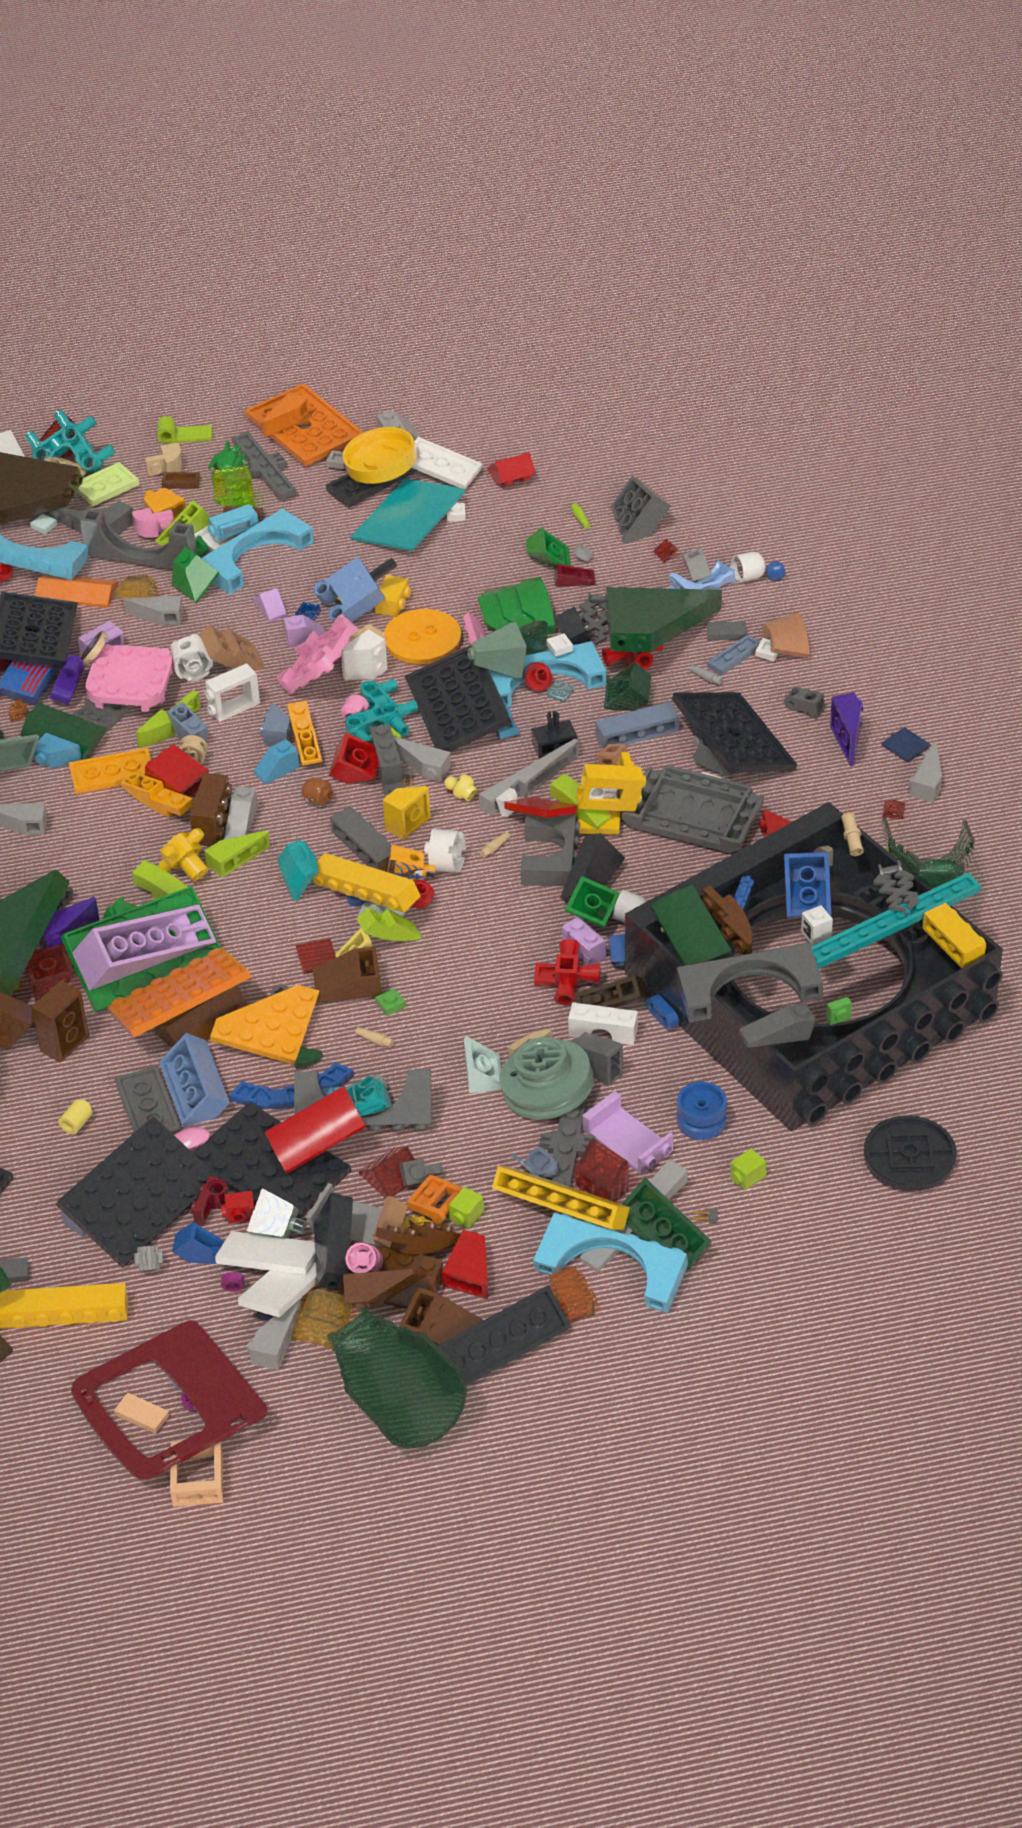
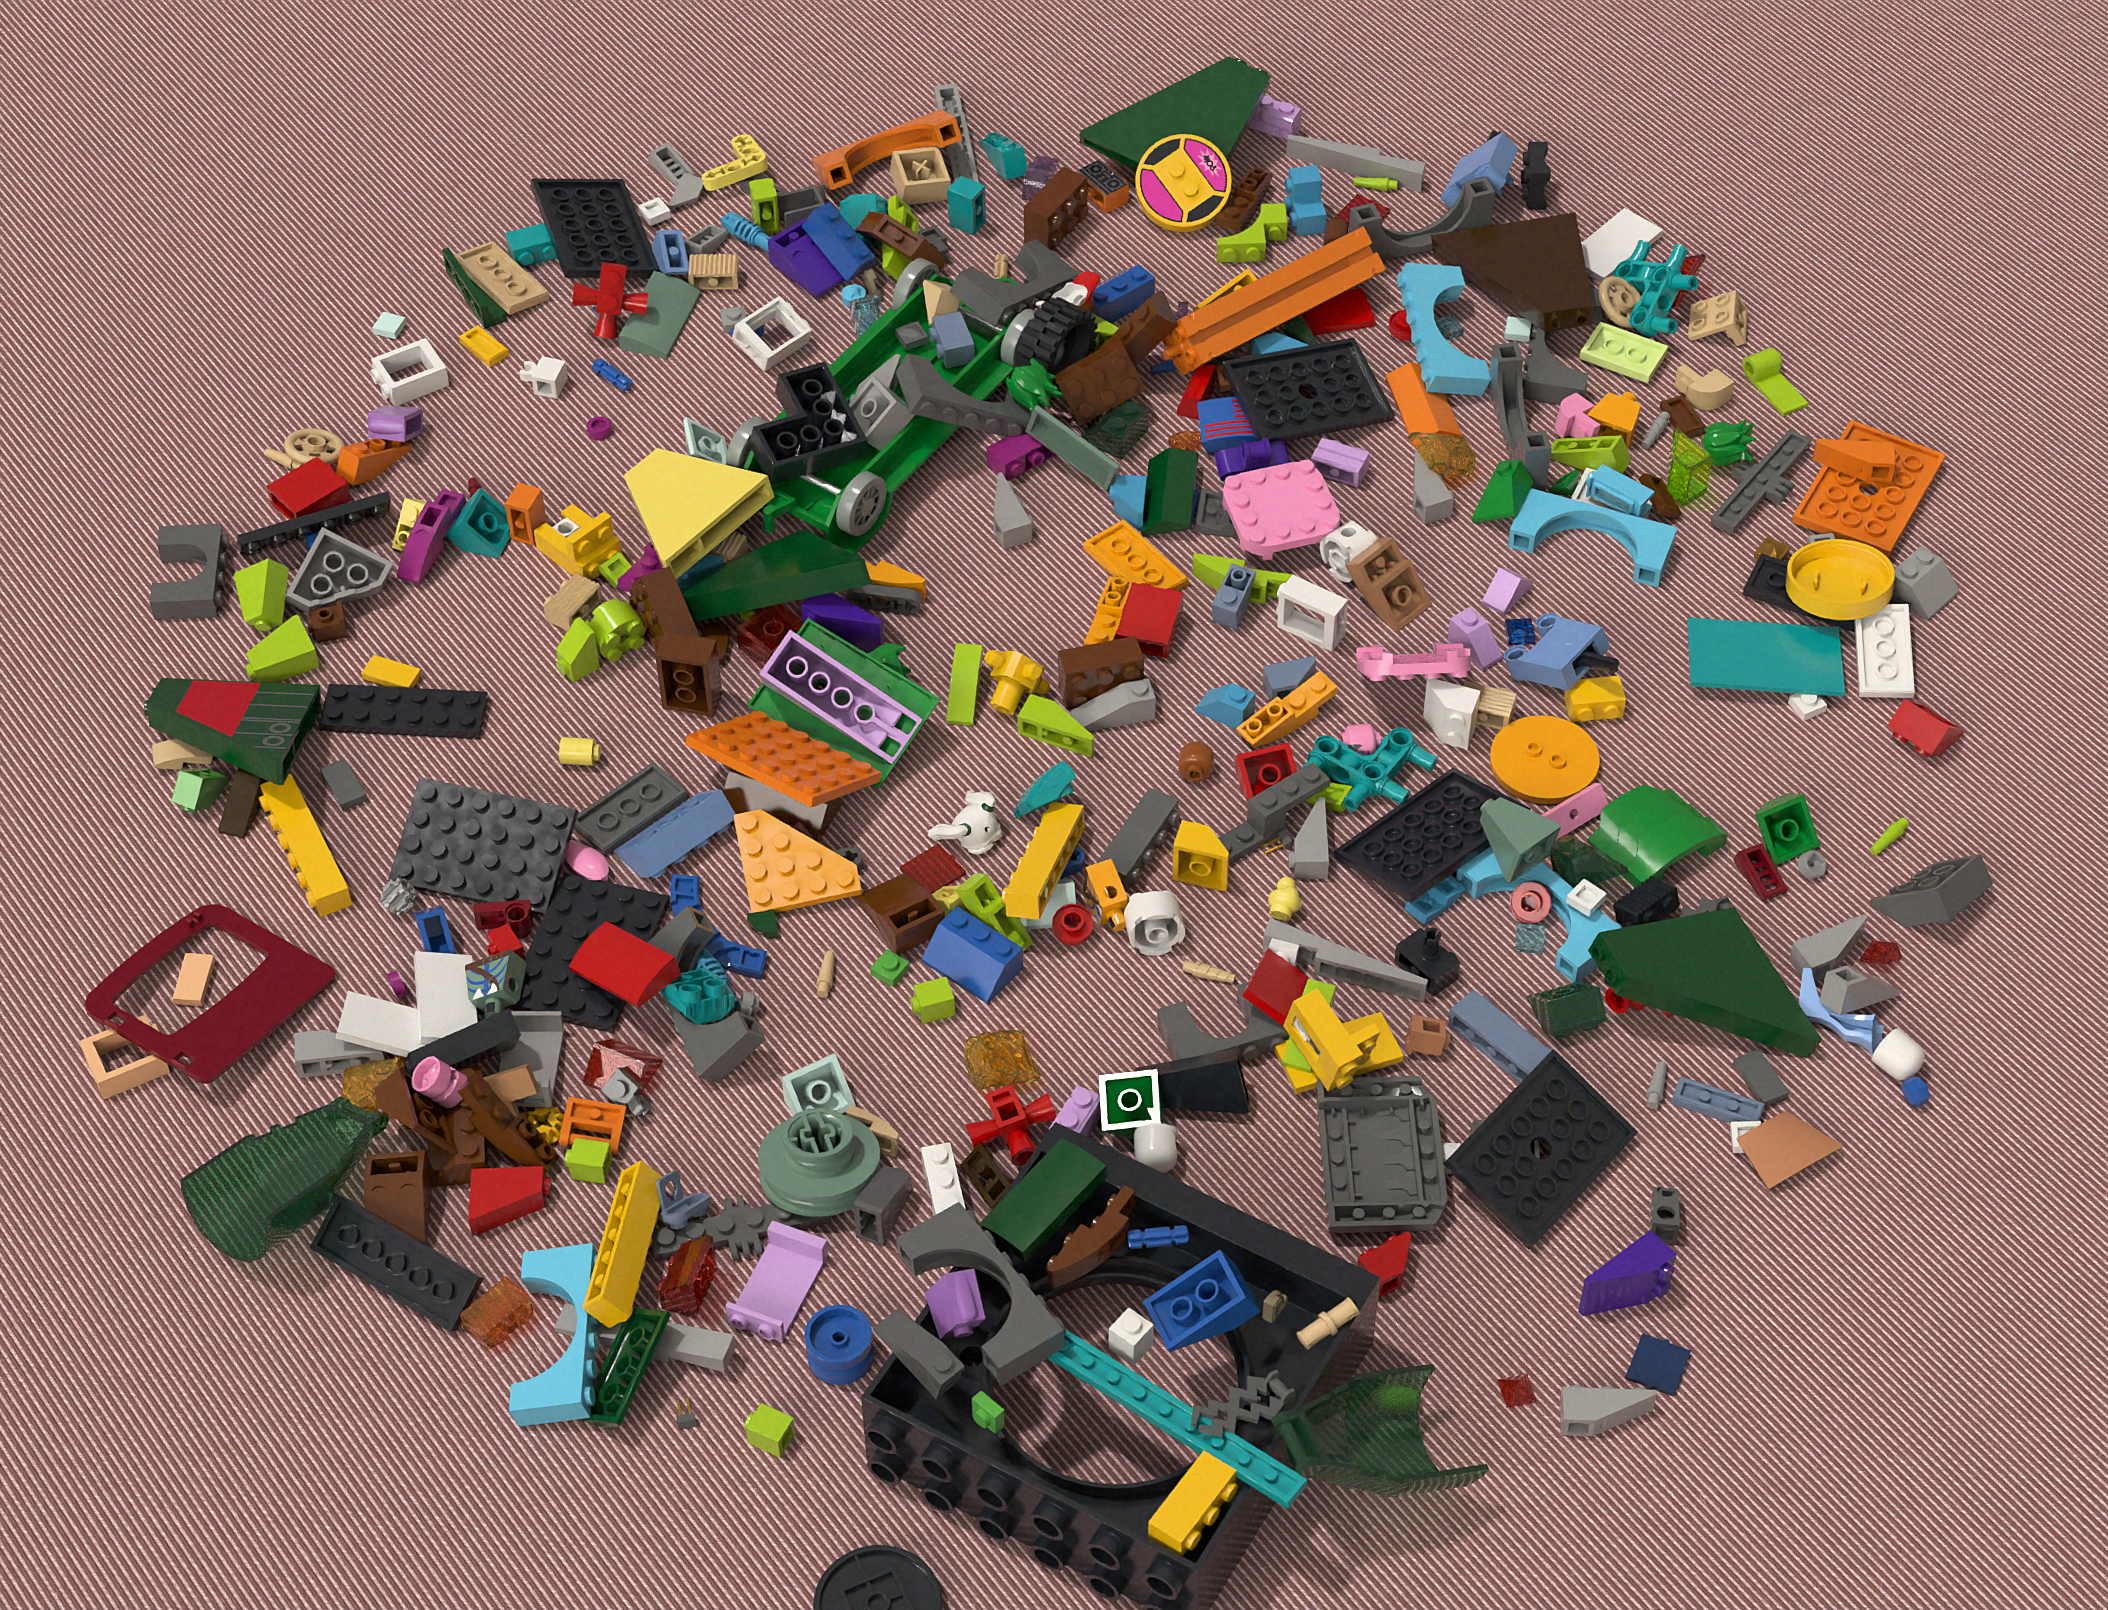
camera: 65 degrees right, 5 degrees up
tan tile [80,630,108,666] -> none
tan wheel [179,735,208,764] -> none
none -> lime brick [910,977,955,1024]
none -> blue slope [922,906,1023,1004]
none -> medium lavender torso [925,1269,985,1339]
none -> white hair [928,790,1003,854]
none -> clear yellow slope [964,1030,1041,1089]
none -> light grey animal [1642,411,1670,449]
none -> tan bracket [1688,290,1748,346]
none -> pearl gold tile [1754,536,1790,560]
none -> light grey slope [1789,914,1867,982]

